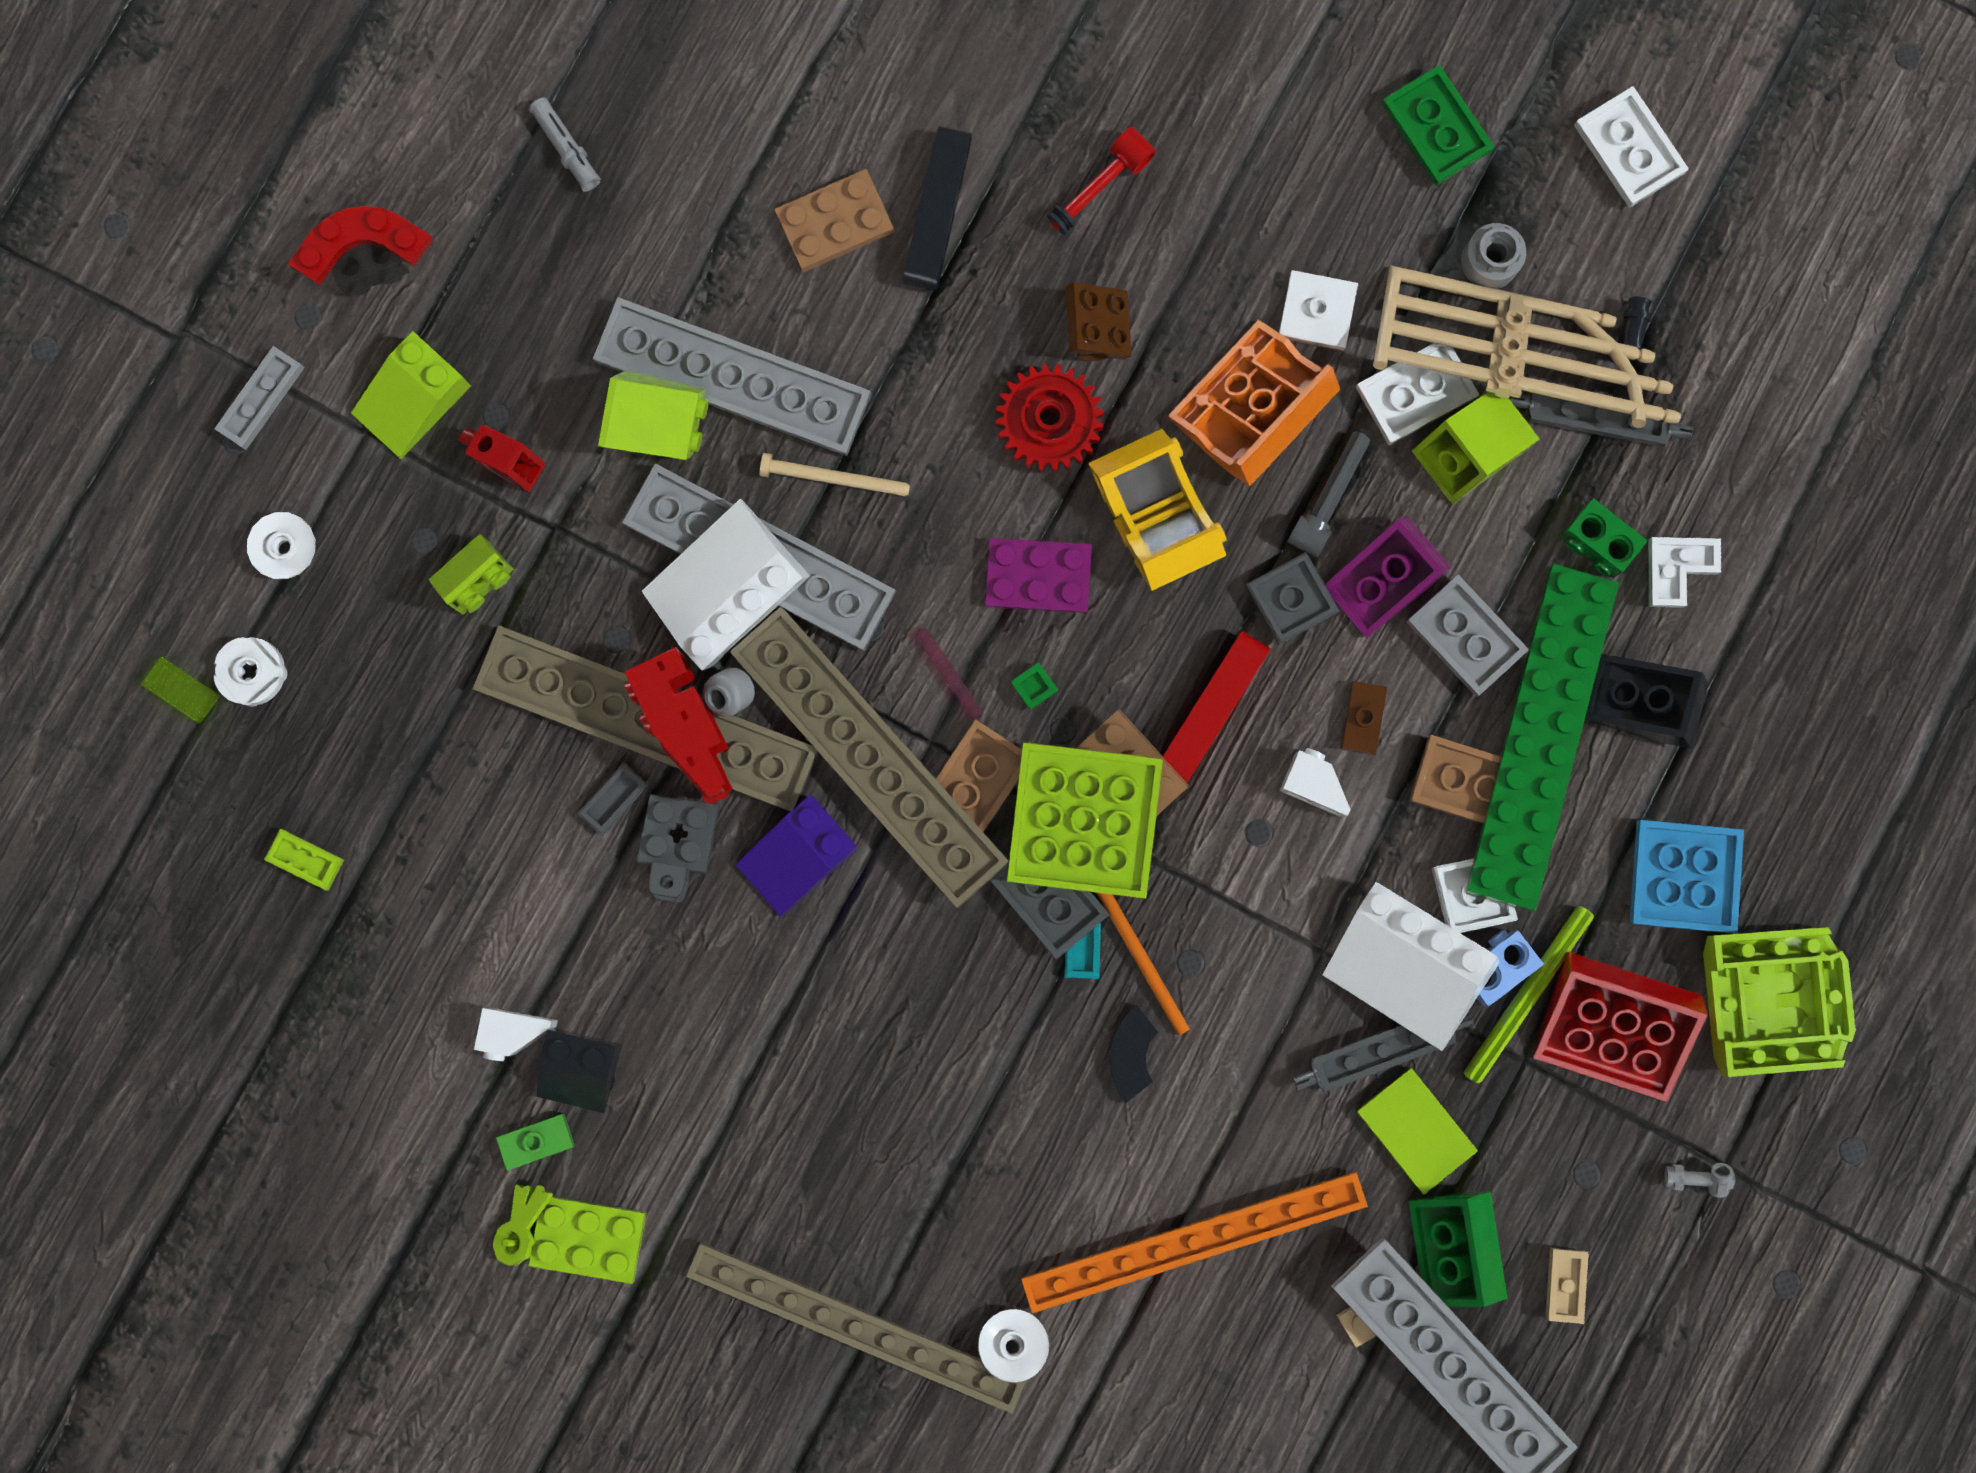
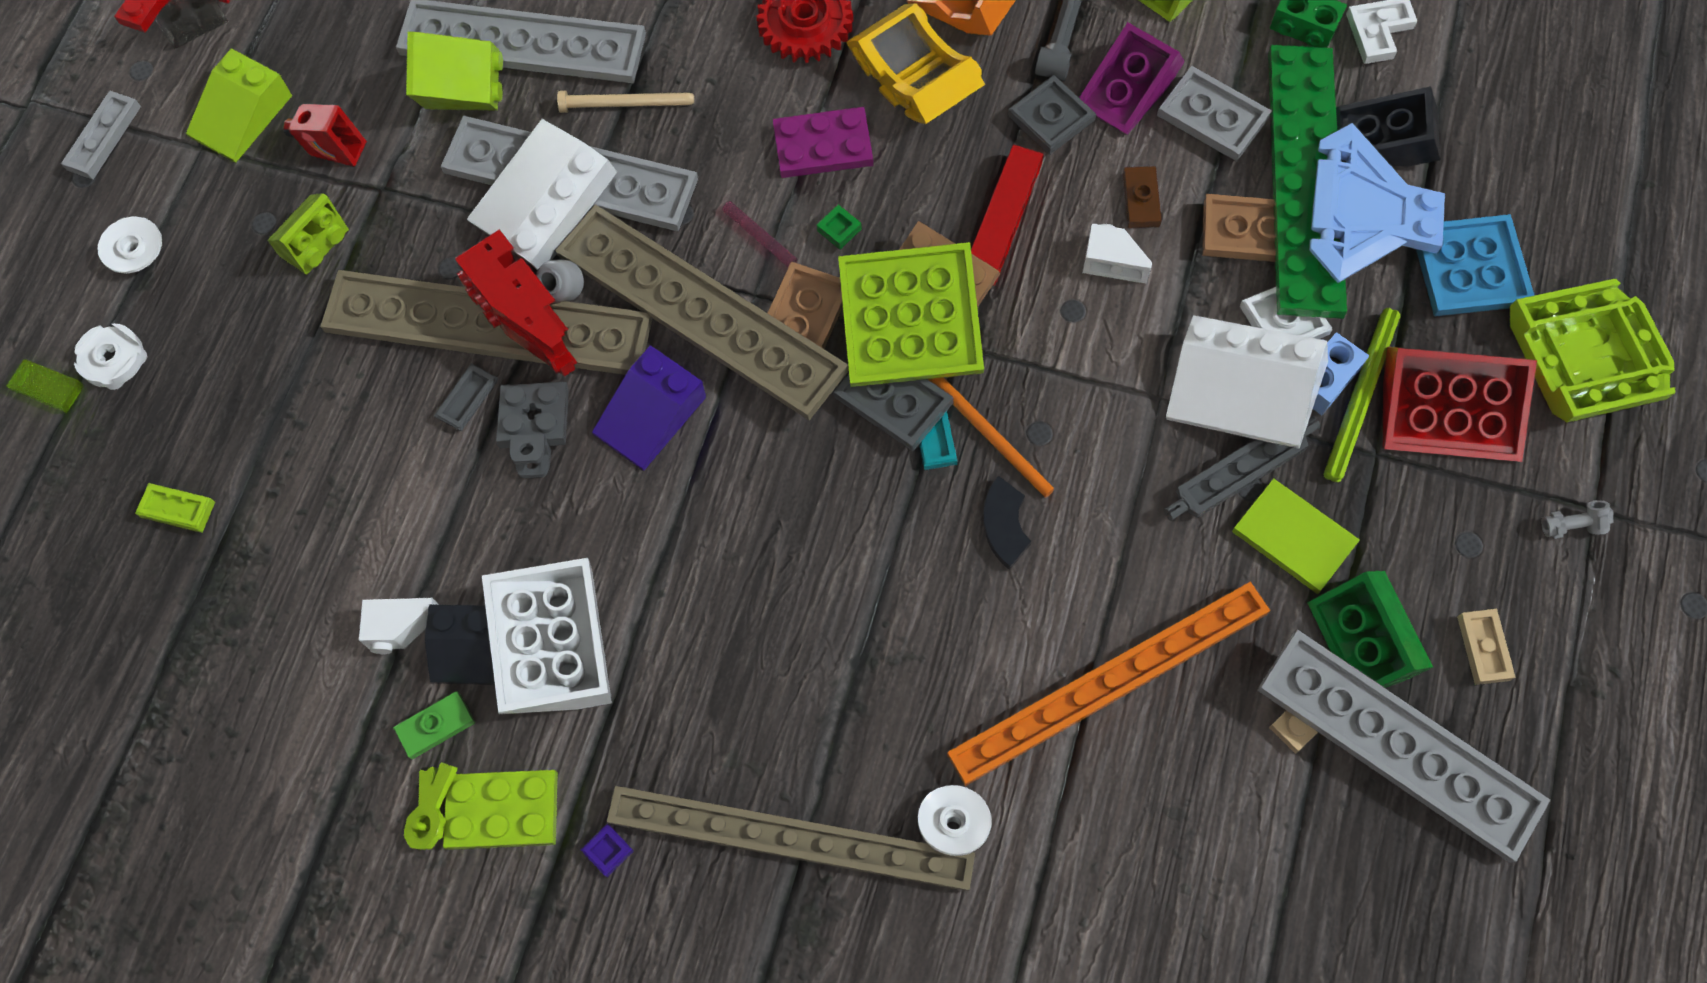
camera: 10 degrees left, 15 degrees down
none -> white slope [482,558,612,714]
none -> dark purple tile [581,823,634,877]
none -> light blue plate [1309,123,1445,283]

